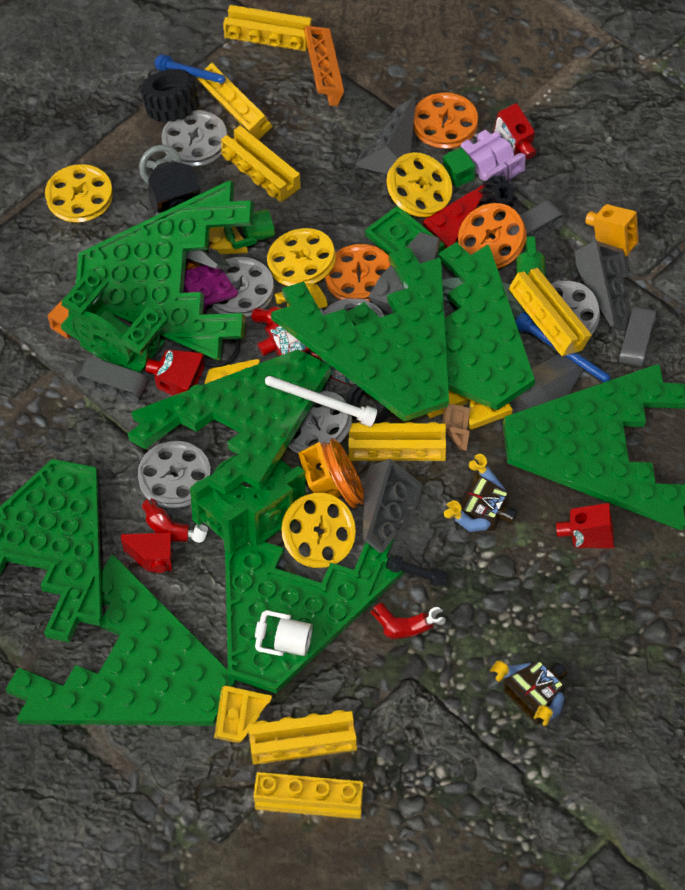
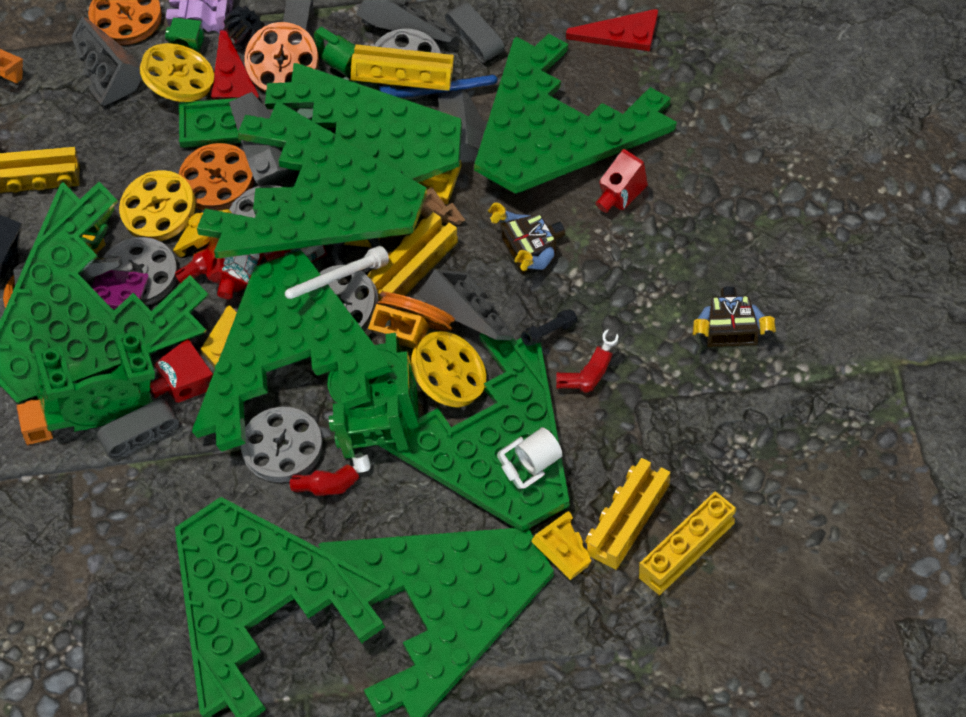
camera: 50 degrees left, 0 degrees up
red slope [121,532,173,573] -> none

